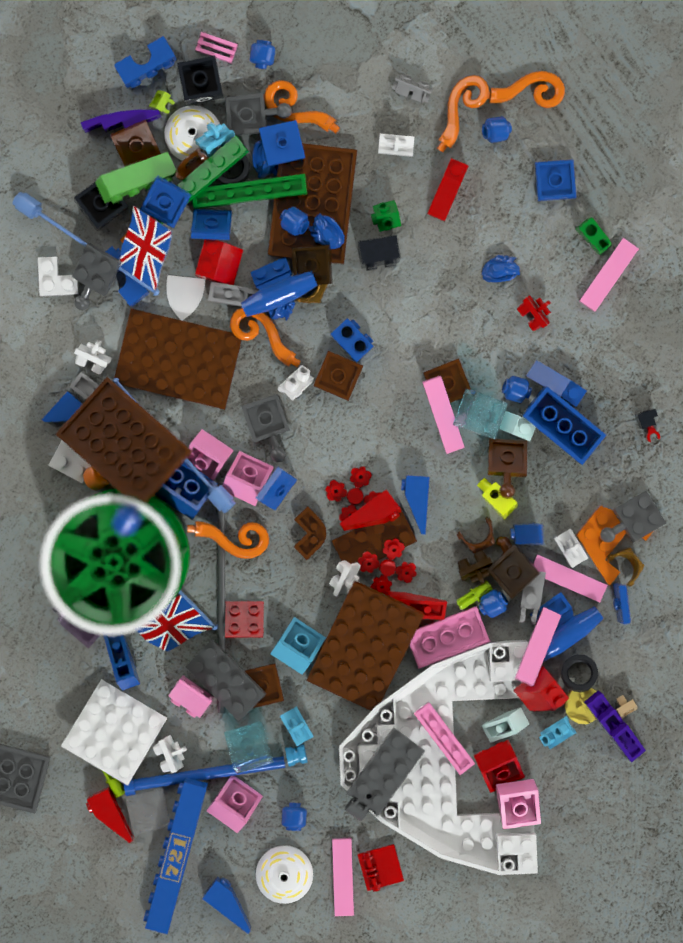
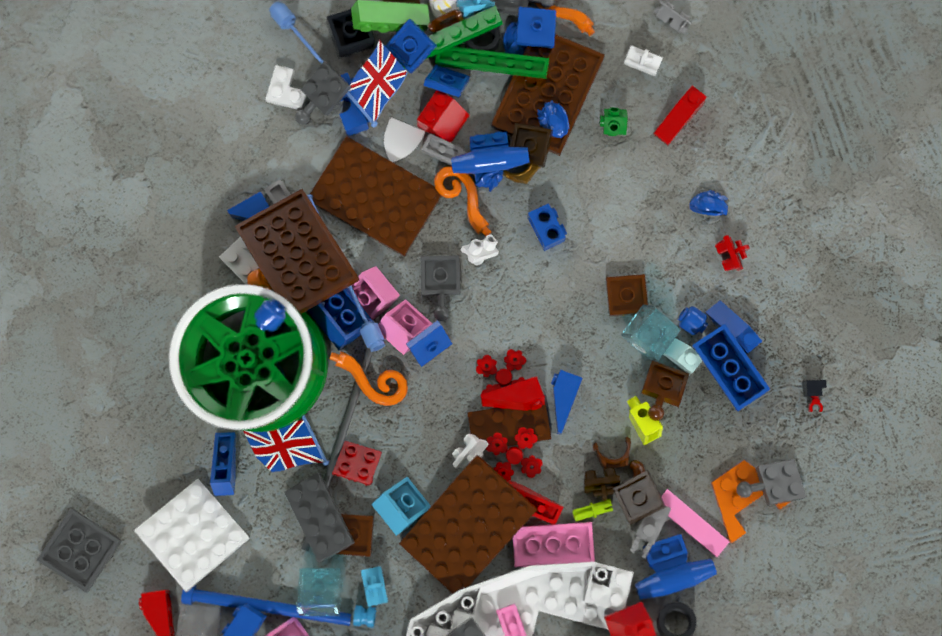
camera: 20 degrees right, 10 degrees down
clear purple hinge [52,607,101,649] -> none
white hips [74,340,112,374] -> none
lime axle [102,771,125,798] -> none
white hips [153,735,187,773] -> none
bright pink slope [169,675,214,718] -> none
blue head [280,207,309,236] -> none
reddish brown plate [293,506,326,560] -> none
reddish brown plate [313,351,363,401] -> none
black brick [358,235,401,271] -> none
bright pink tile [422,376,465,454] -> none
orange plant [437,75,489,153] -> none
blue head [479,590,509,618] -> none
blue head [482,116,512,143] -> none
orange plant [487,71,565,108] -> none
blue slope [510,523,544,544] -> none
bright pink tile [515,607,561,686] -> none
blue plate [535,159,576,201] -> none
white hips [554,529,588,568] -> none
green leg [575,217,612,255] -> none
bright pink tile [579,238,639,312] -> none
pearl gold helmet [607,547,645,587] -> none
blue plate [613,583,631,625] -> none

